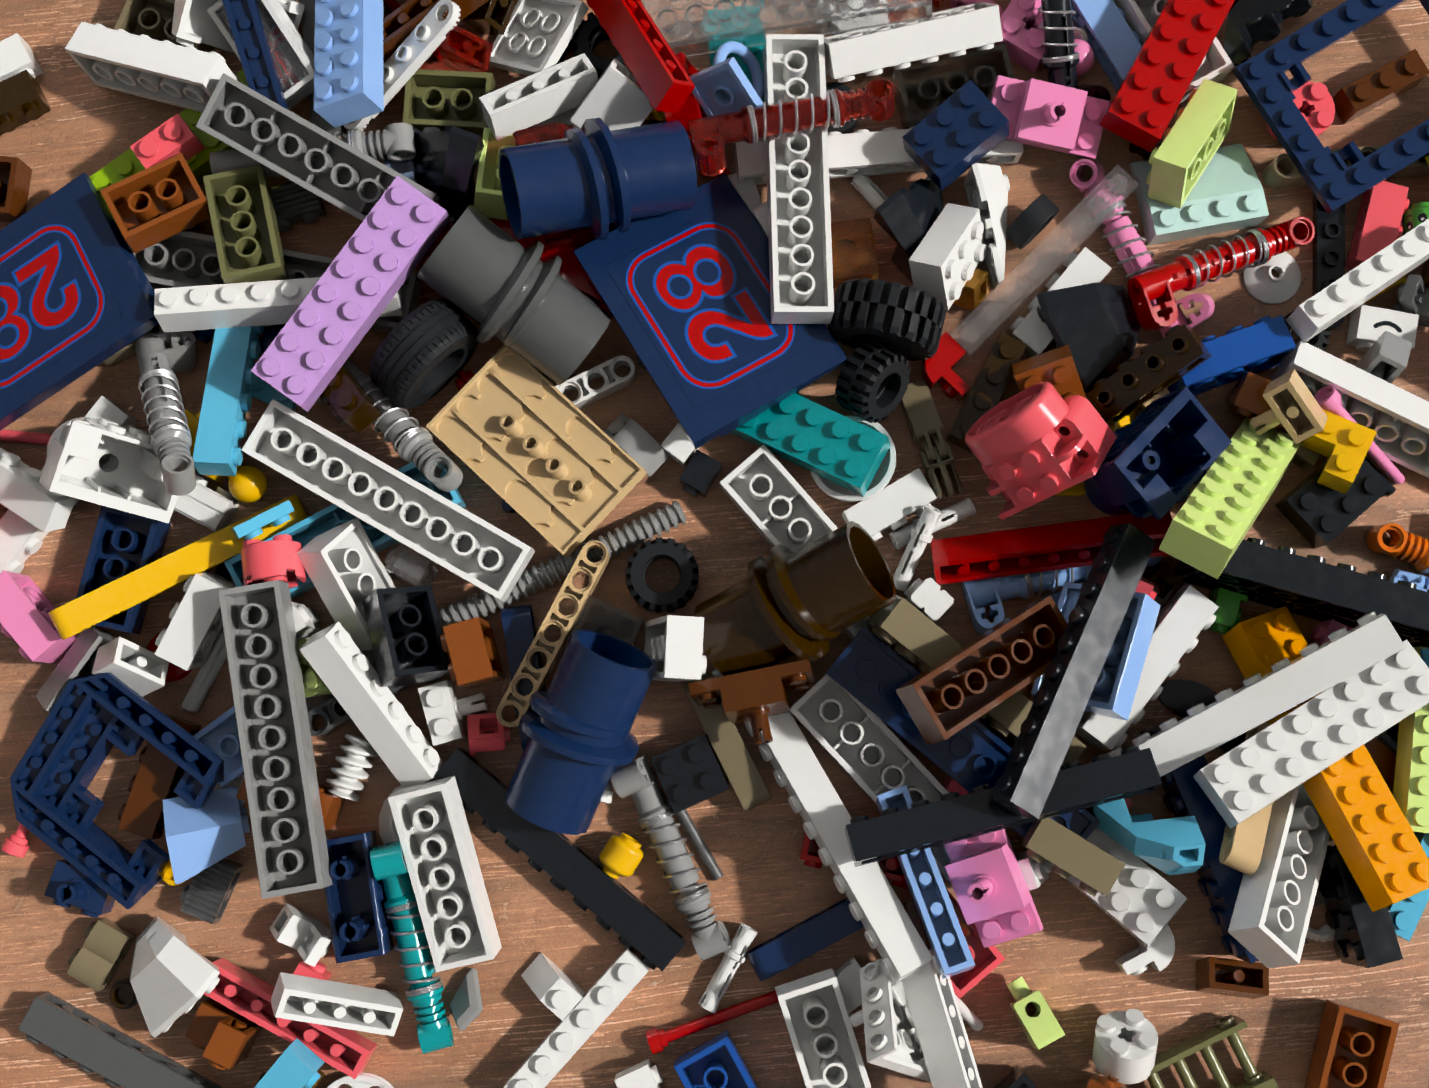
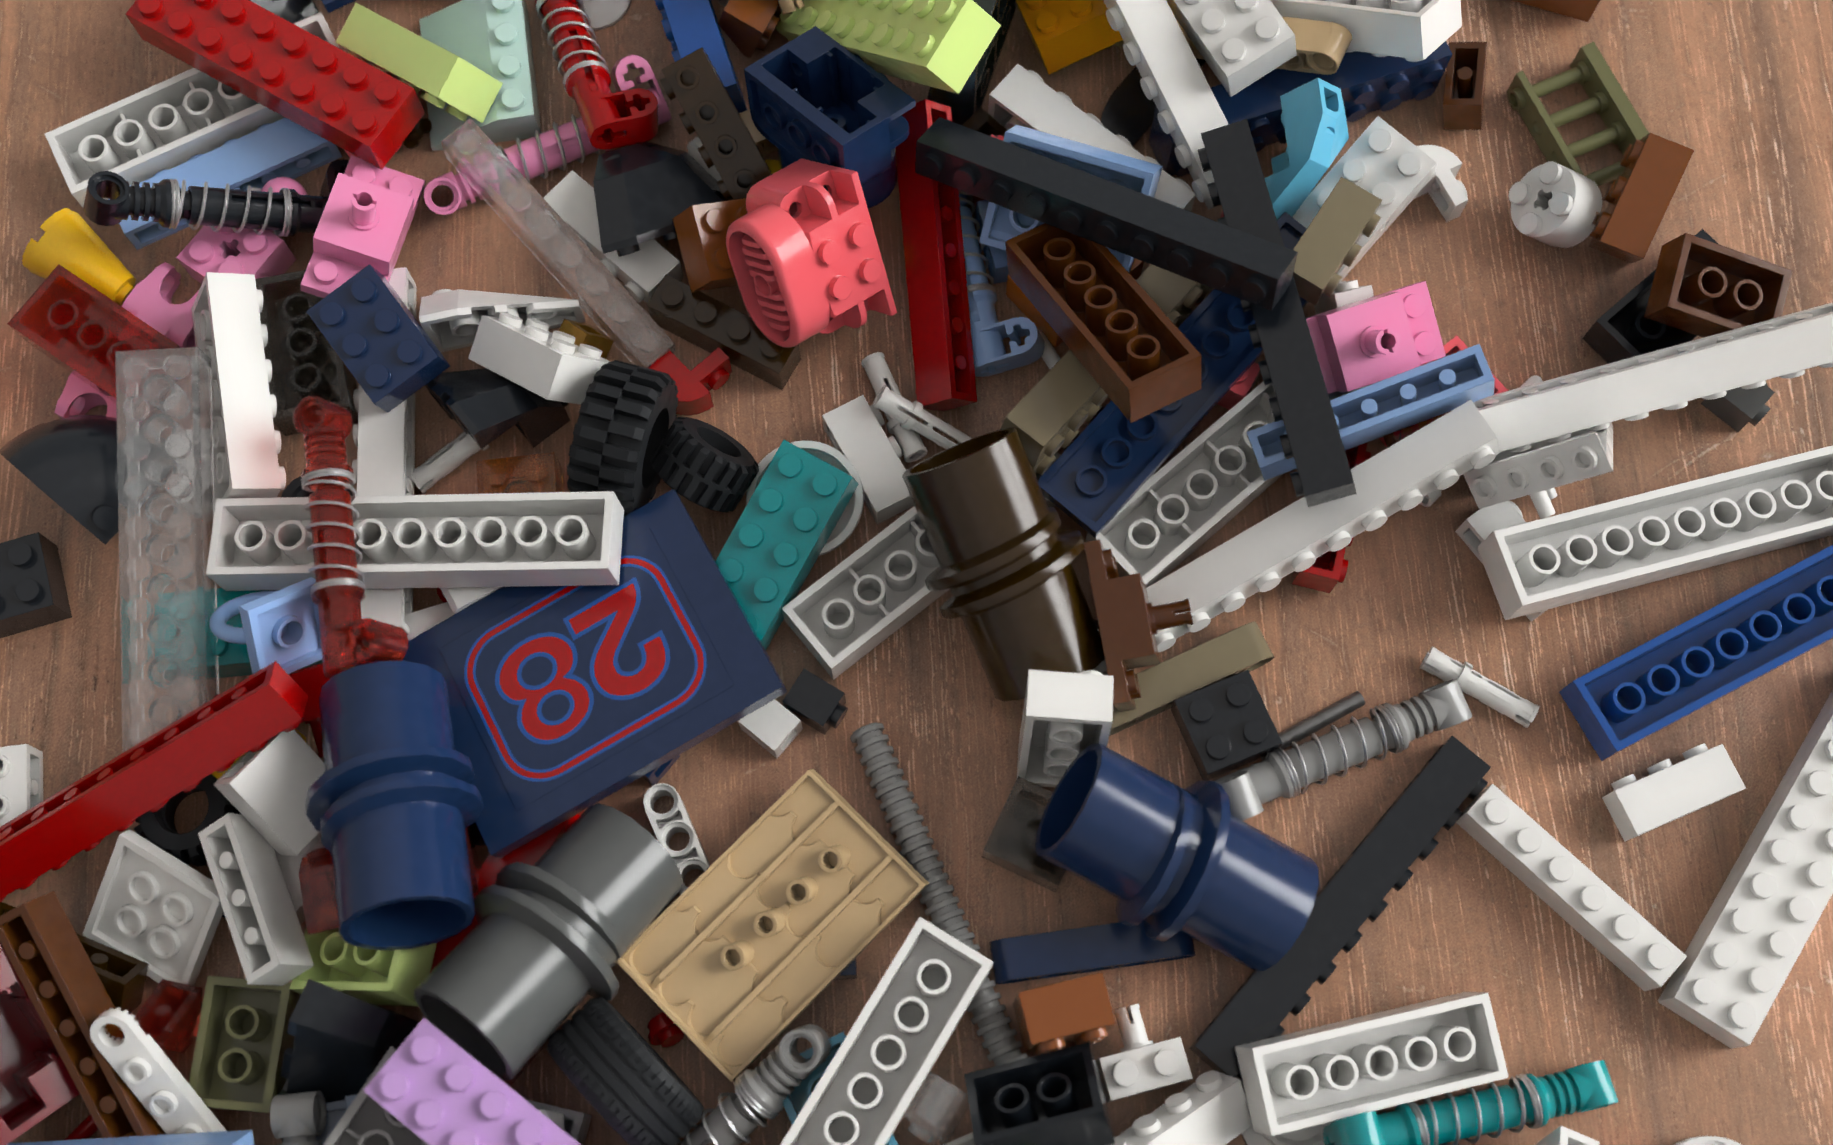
camera: 90 degrees left, 10 degrees down
light grey piece [449,968,483,1031] -> none
coral brick [467,713,511,756] -> none
tan beam [496,540,610,727] -> none
white slope [521,952,585,1021] -> none
yellow head [599,832,643,879] -> none
light grey brick [604,413,670,477] -> none
black tyre [625,537,699,613] -> none
red piece [645,991,779,1055] -> none
dark blue beam [746,897,864,981] -> none
dark tan arm [900,379,964,501] -> none
white brick [904,577,954,622] -> none
black tyre [1006,194,1059,249] -> none
yellowish green torso [1007,976,1065,1050] -> none
bright green brick [1209,587,1248,634] -> none

